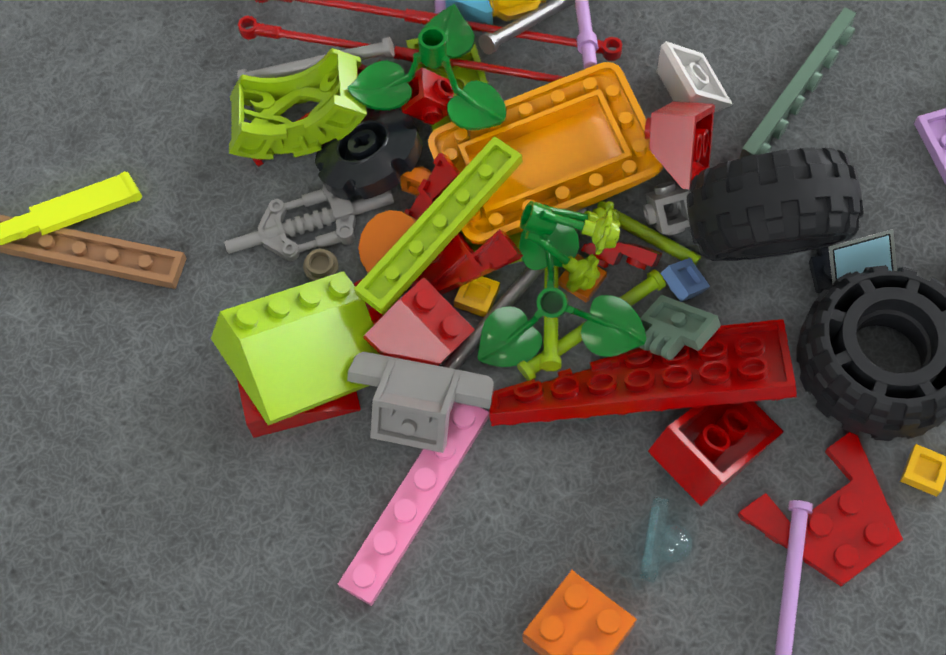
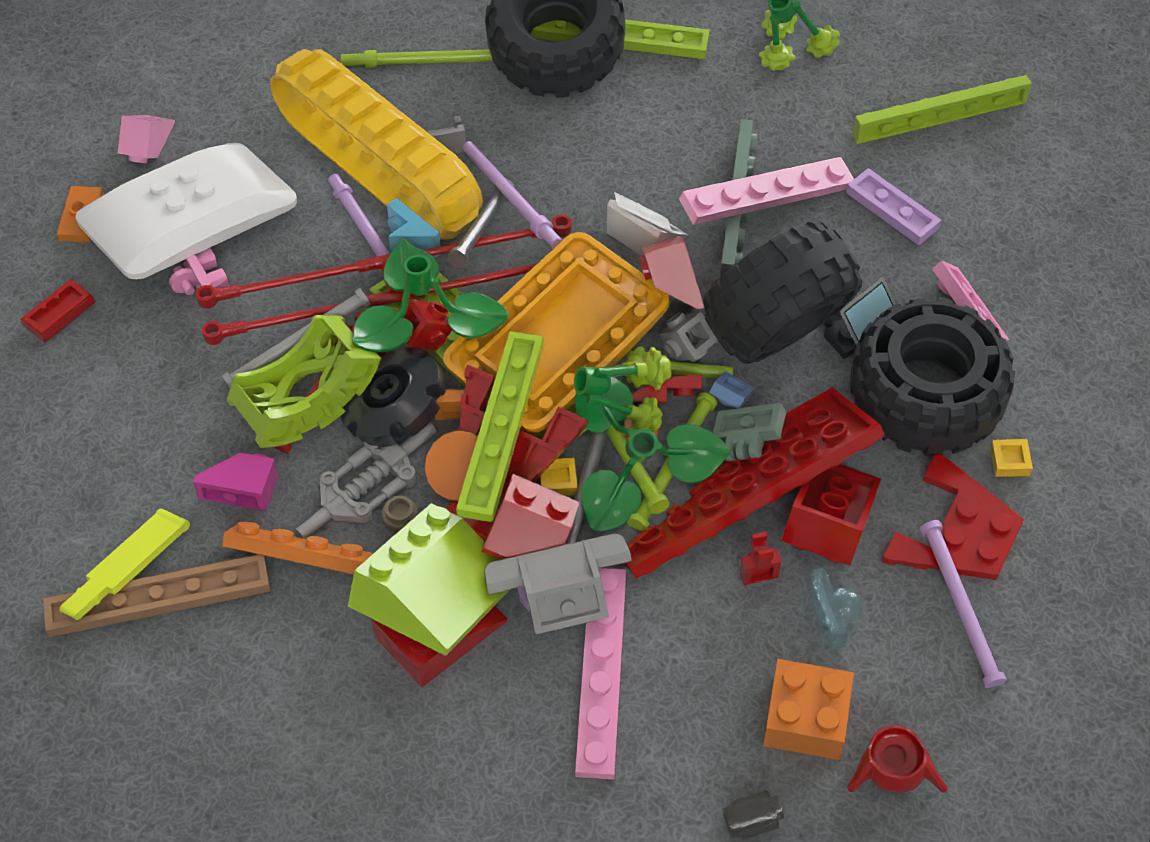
camera: 30 degrees left, 10 degrees down
none -> dark pink slope [193,453,279,511]
none -> orange plate [222,522,374,574]
none -> white sticker [614,192,672,233]
none -> bright pink plate [679,157,854,225]
none -> red plate [740,532,782,586]

